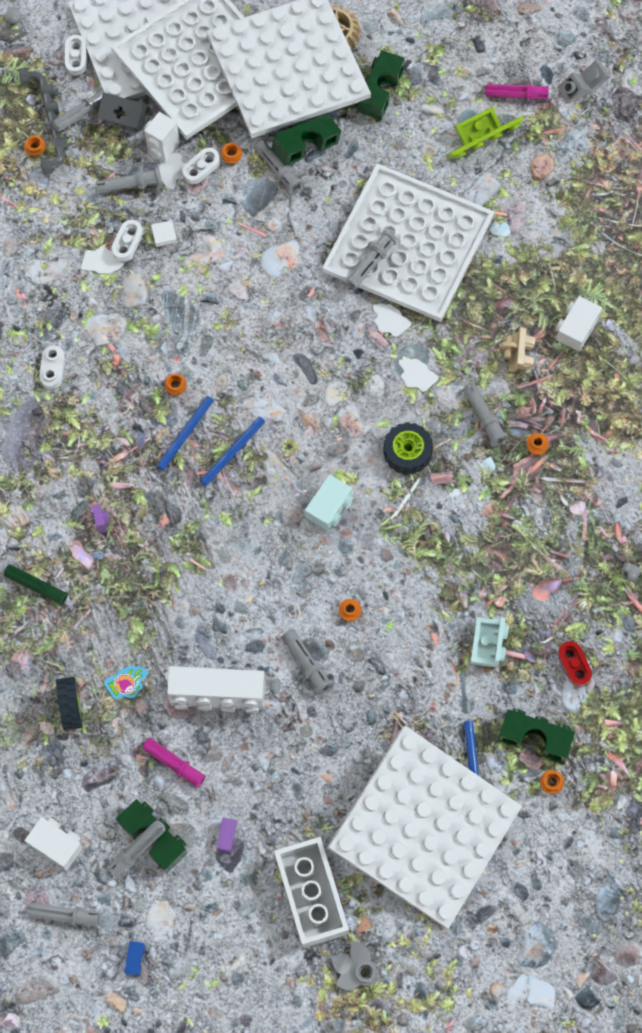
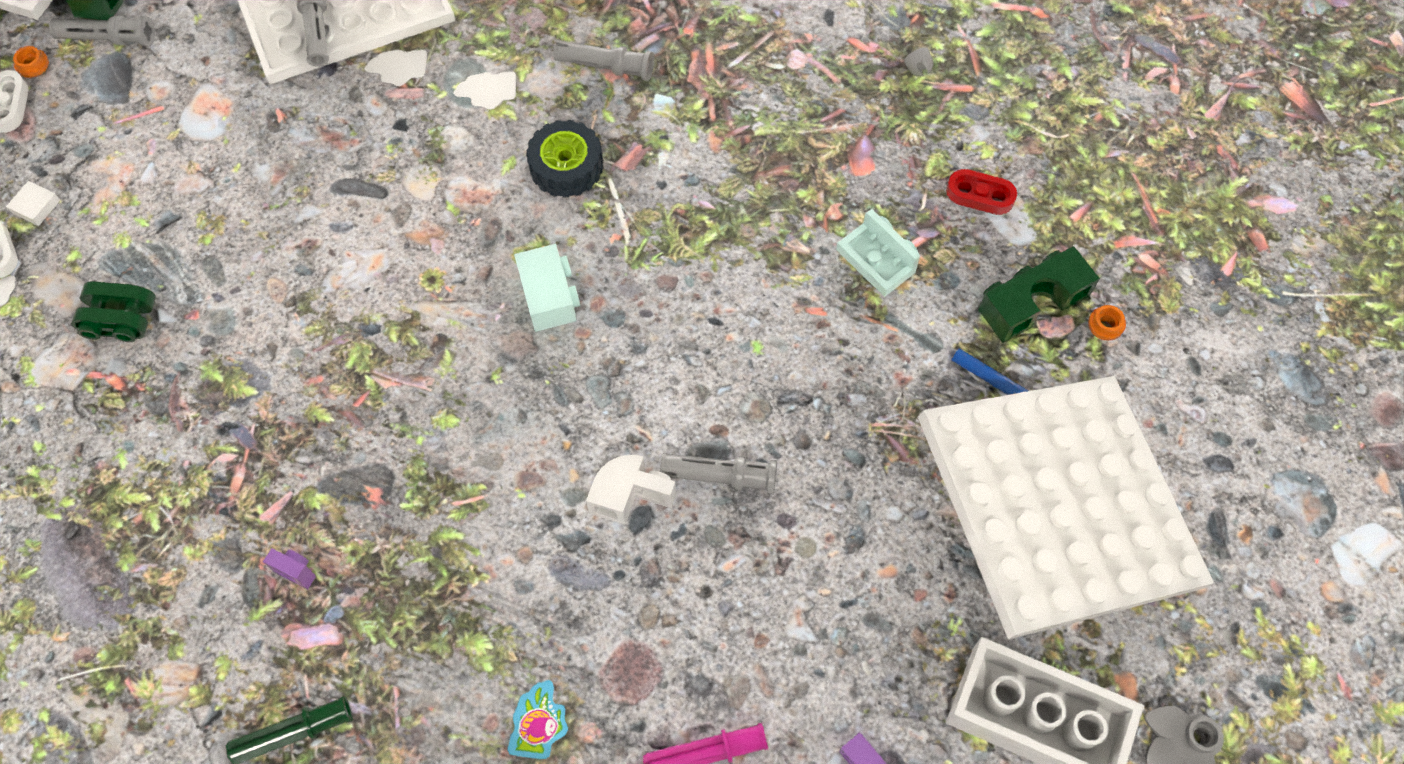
camera: 50 degrees left, 5 degrees down
white plate [39,345,65,389] -> none
blue bar [157,396,214,471] -> none
orange plate [164,373,187,395] -> none
white brick [167,666,266,713] -> none
blue bar [200,416,265,486] -> none
orange plate [339,599,362,622] -> none
orange plate [526,433,549,455] -> none
none -> dark green brick [71,281,156,342]
none -> white brick [586,455,676,525]

